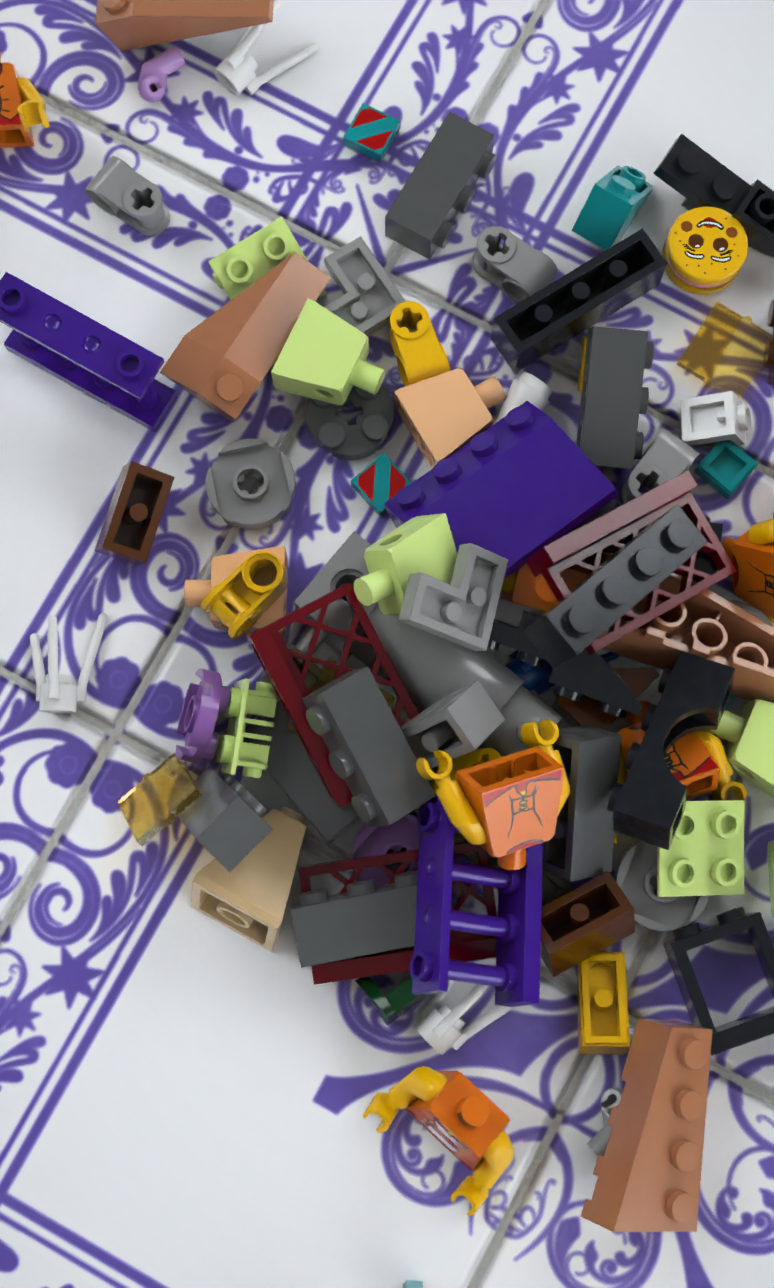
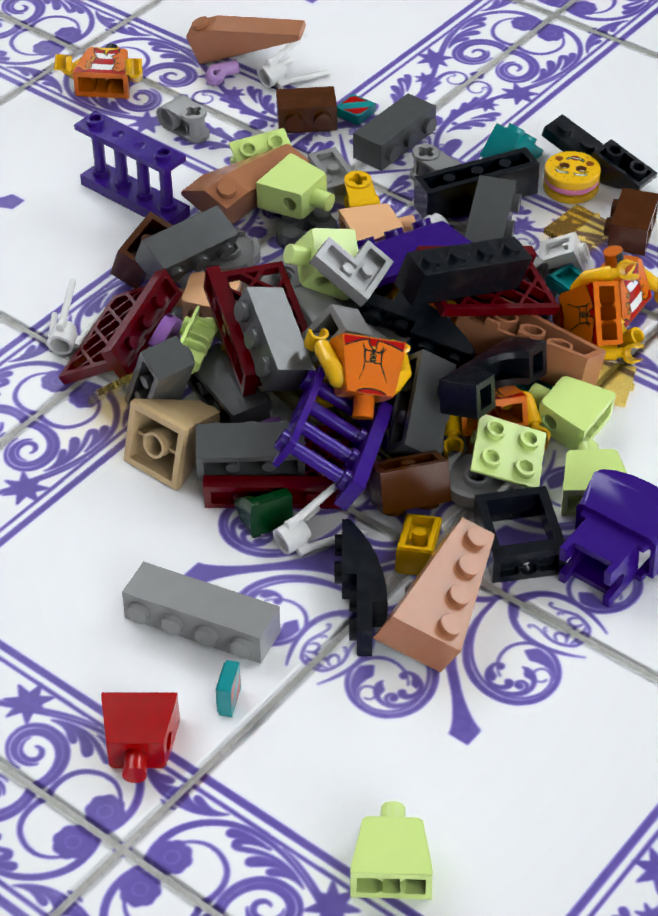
camera: 10 degrees right, 35 degrees down
yellow piece [200,551,288,640] -> none
torso [363,1066,514,1216] -> none
none -> dark red fence [58,269,183,385]
none -> light grey brick [122,561,281,664]
none -> dark grey brick [134,205,240,283]
none -> reddish brown brick [276,86,337,133]
none -> black slope [334,519,388,656]

